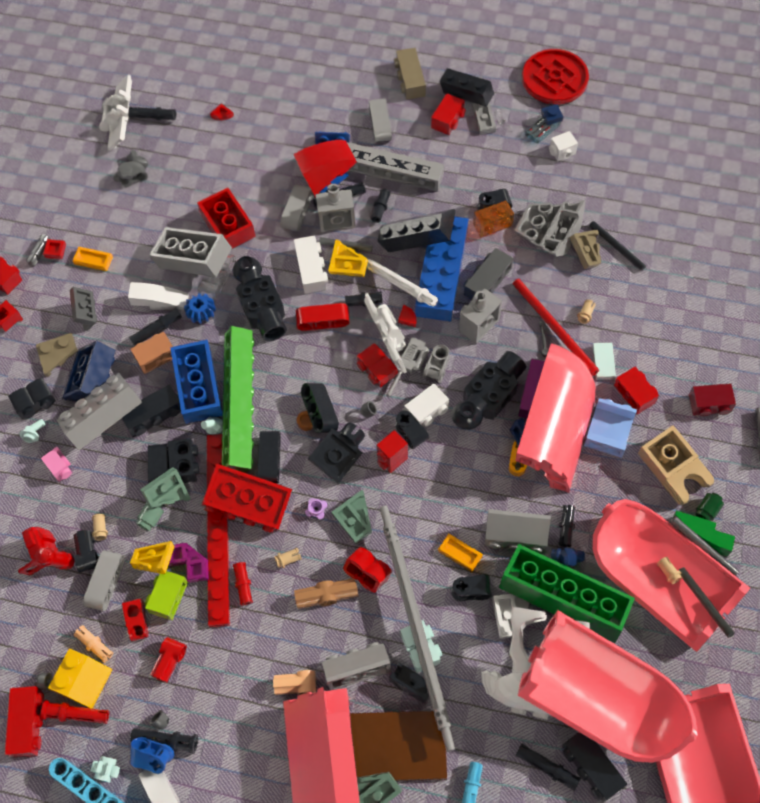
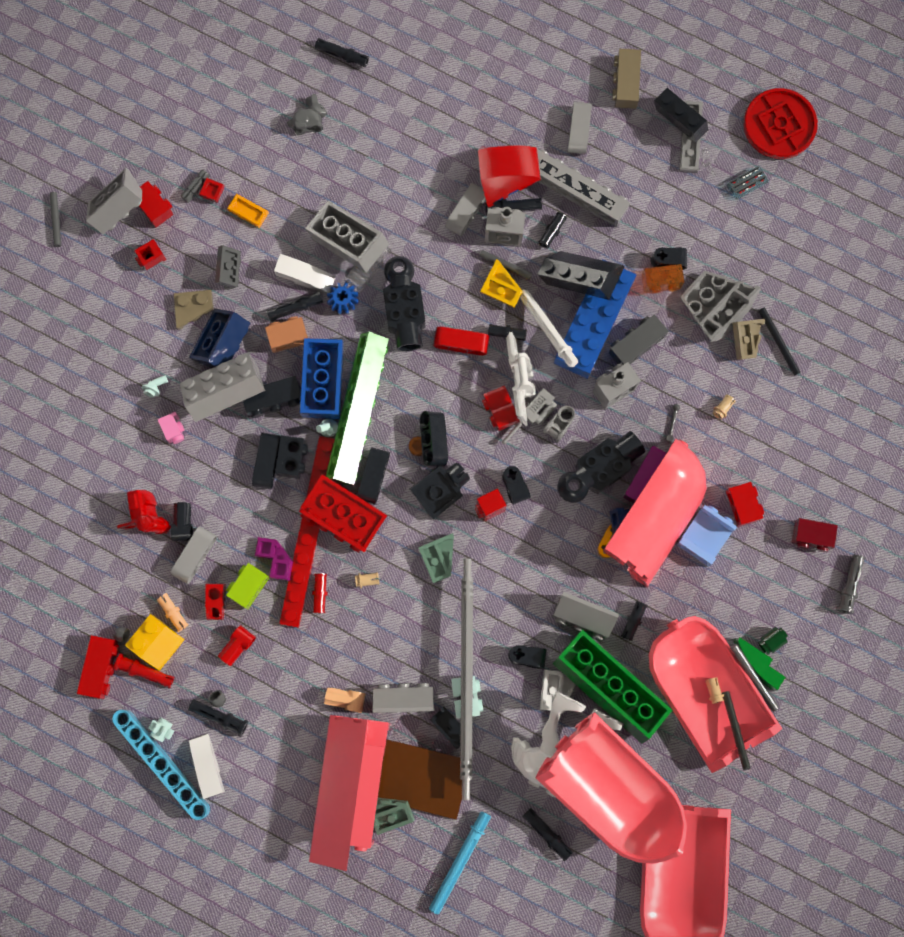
camera: 10 degrees right, 15 degrees up
black brick [8,378,56,419] -> none
tan pin [92,514,108,541] -> none
white piece [99,75,132,151] -> none
yellow wing [130,541,174,574] -> none
blue piece [130,737,174,774] -> none
sand green brick [136,502,164,531] -> none
sand green wing [140,467,191,508] -> none
red brick [197,187,256,249] -> none
red tile [210,104,234,121] -> none
white brick [294,235,328,294] -> none
medium nougat piece [294,578,358,609] -> none
lavender plate [305,498,328,520] -> none
blue hinge [315,131,350,145] -> none
red brick [343,547,392,593] -> none
dark grey hinge [360,401,377,418] -> none
red tile [398,304,417,327] -> none
white brick [404,384,449,427] -> none
red brick [431,94,466,135] -> none
light orange tile [438,533,483,573] -> none
red piece [513,278,600,376] -> none
dark blue plate [541,104,563,125] -> none
white brick [549,131,578,161] -> none
dark blue animal [551,547,585,567] -> none
black brick [562,732,628,803] -> none
light aqua tile [592,343,616,380] -> none
tan brick [638,425,714,505] -> none

